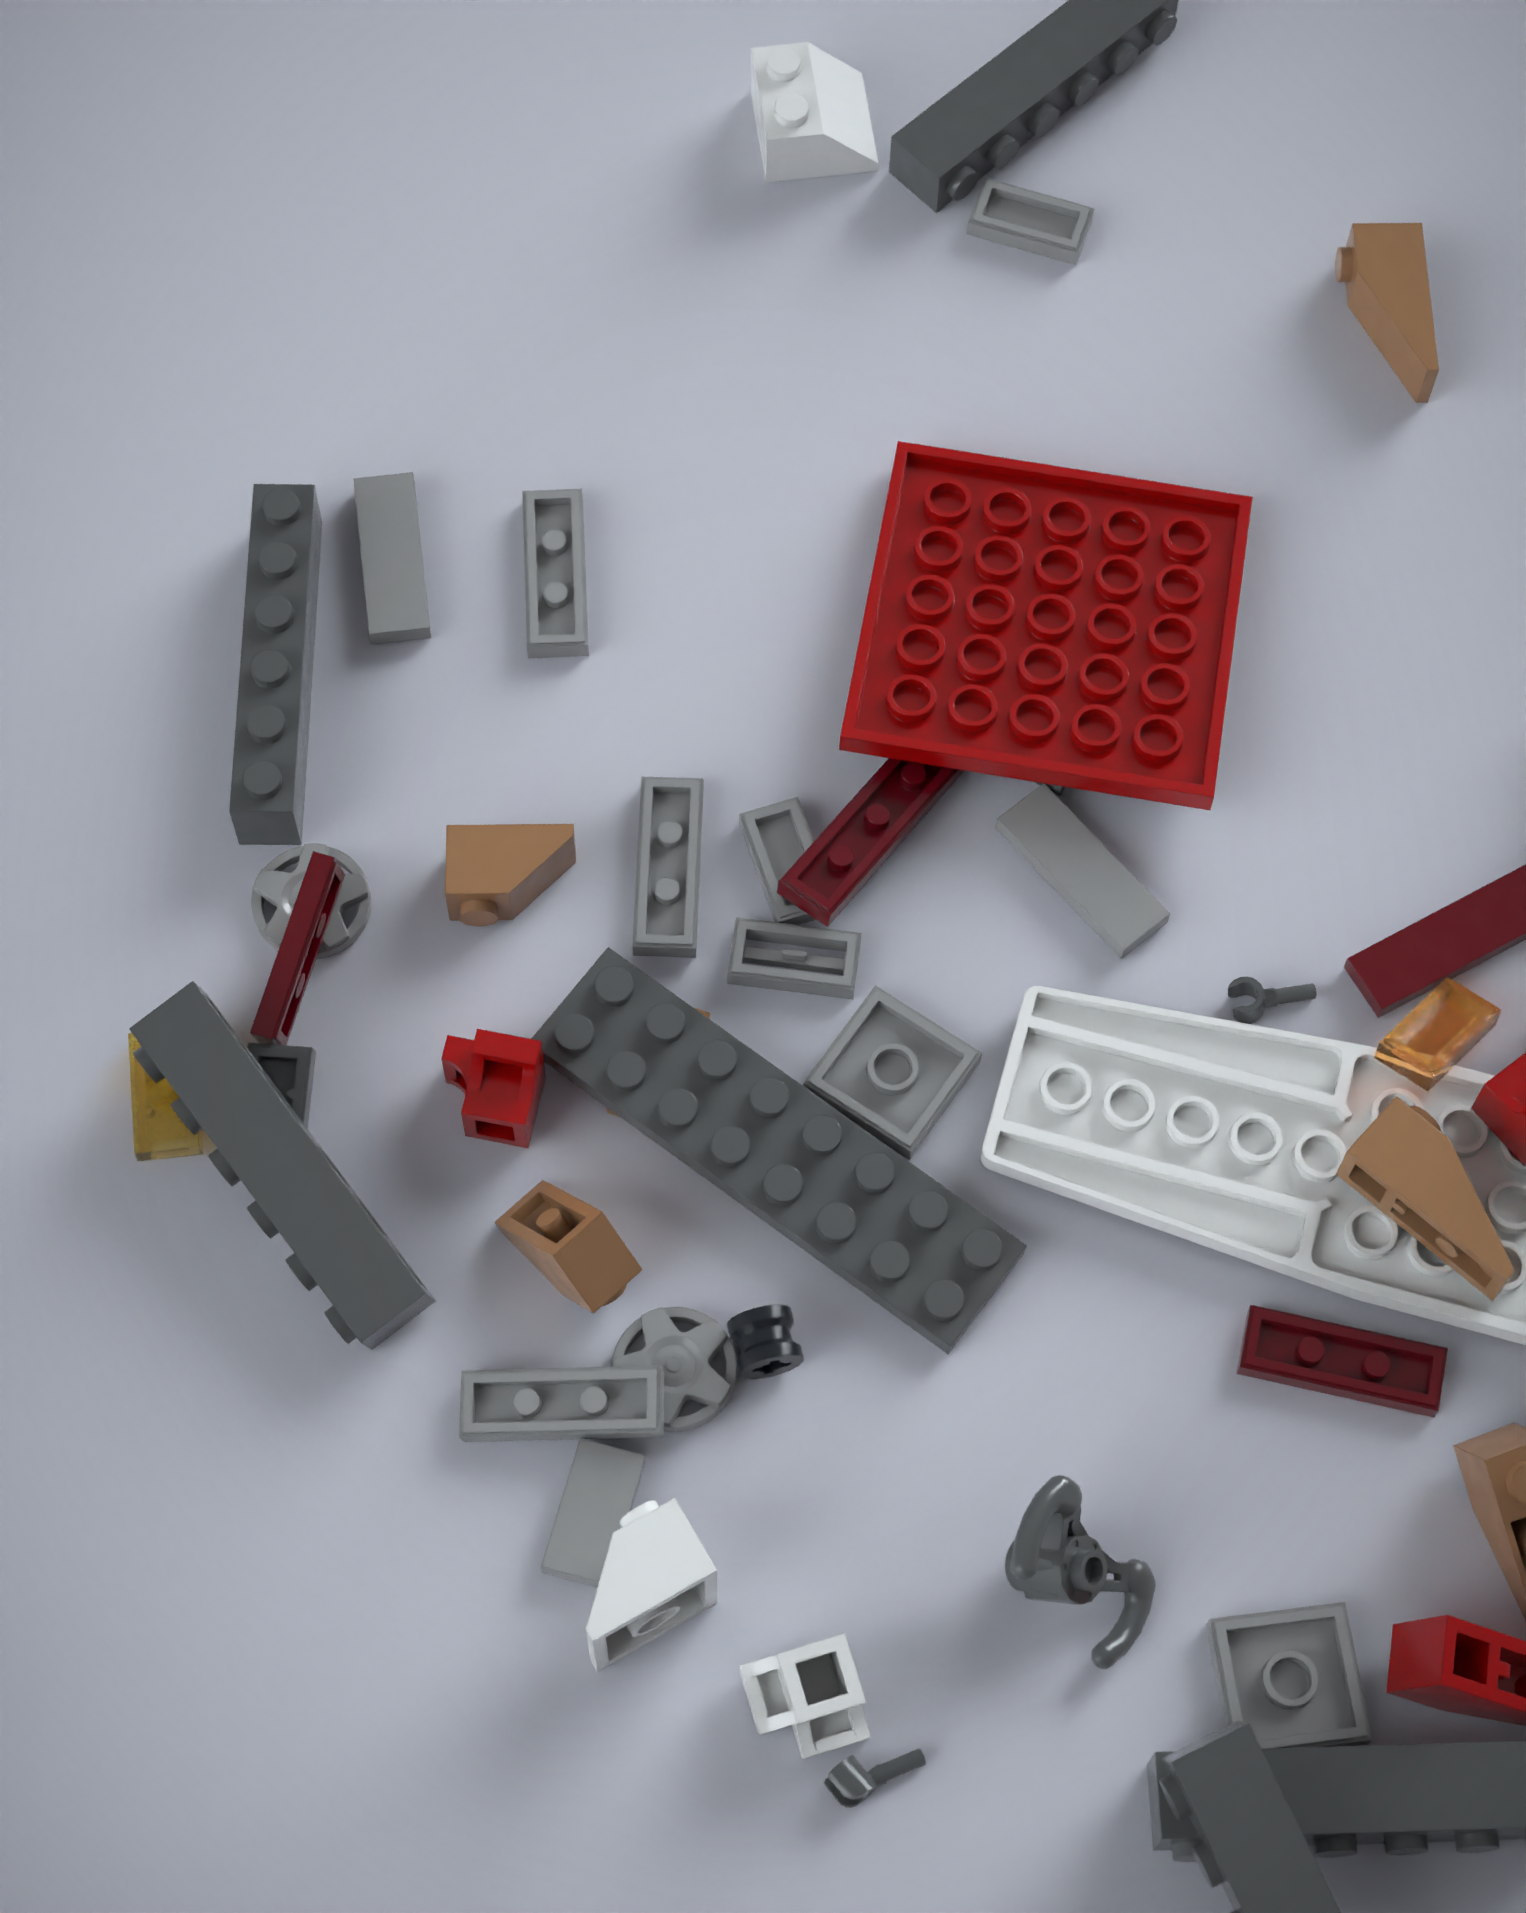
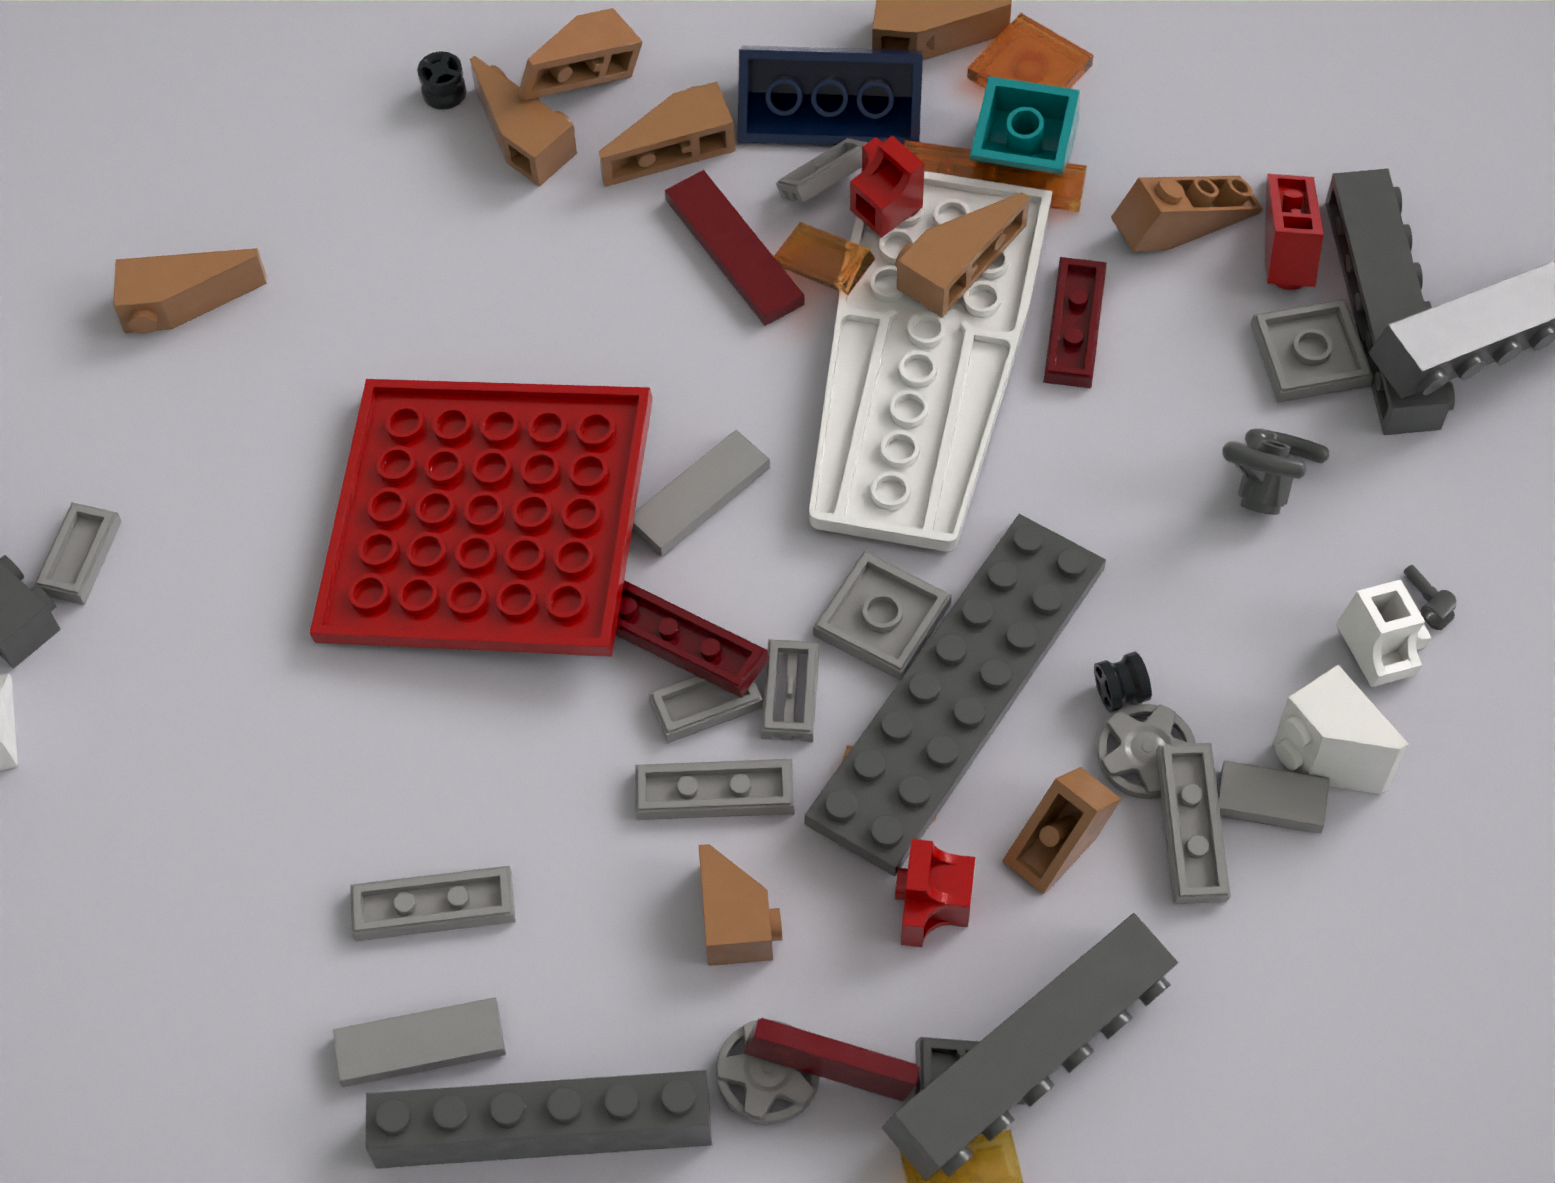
camera: 90 degrees left, 5 degrees down
dark grey hand [1228,976,1317,1024] -> none

